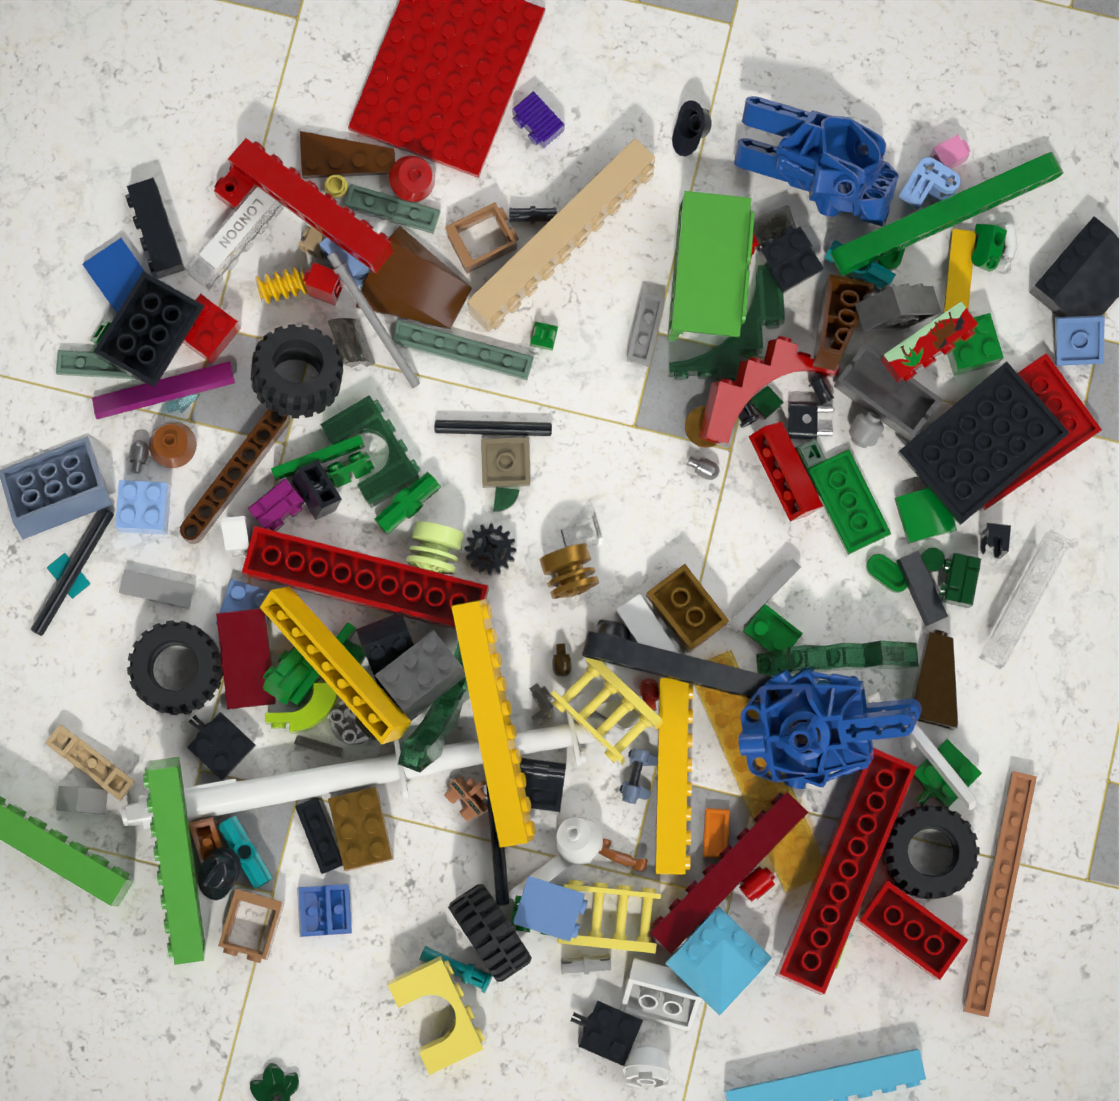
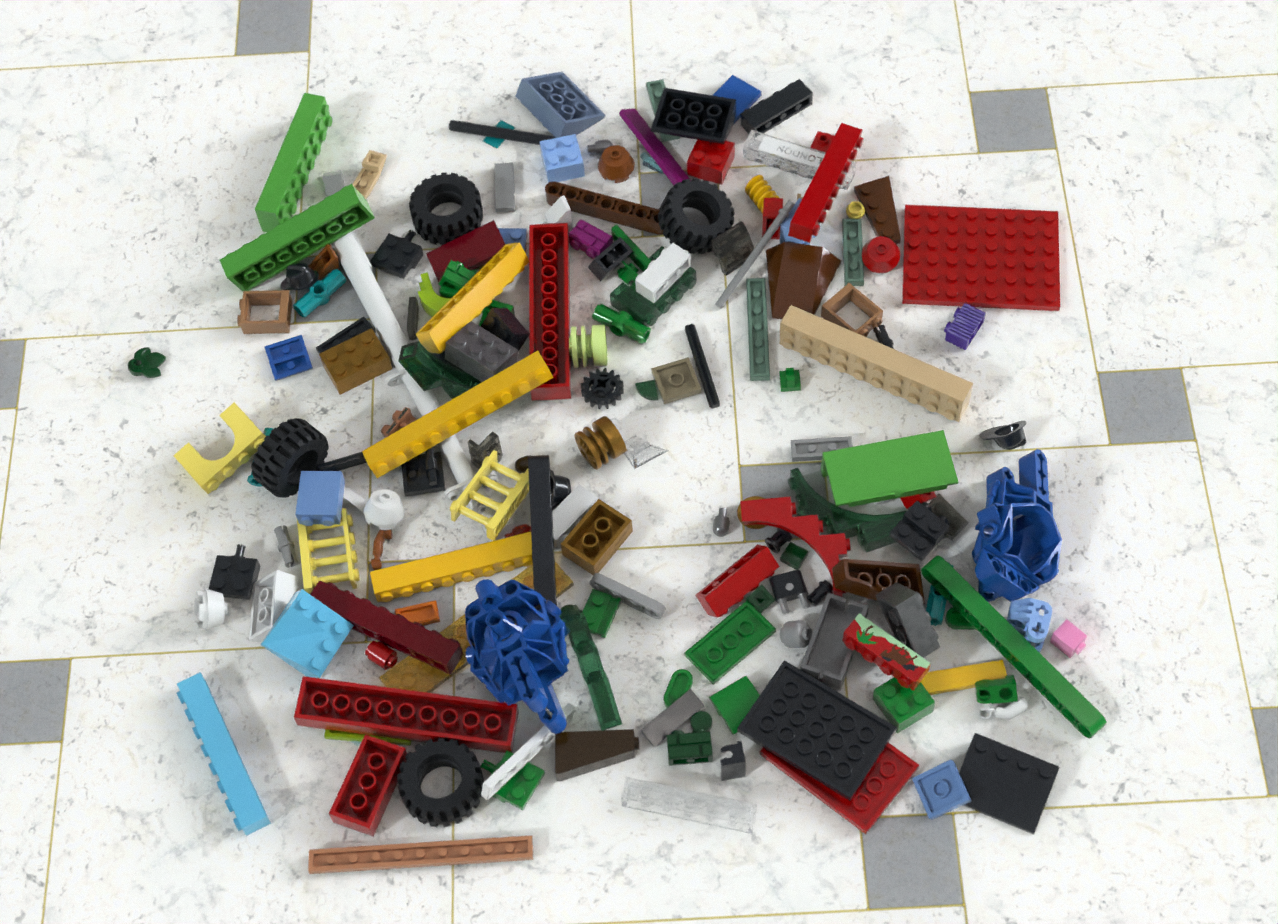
camera: 80 degrees right, 20 degrees down
sand blue piece [619,748,658,804] -> none
none -> white brick [635,243,691,303]

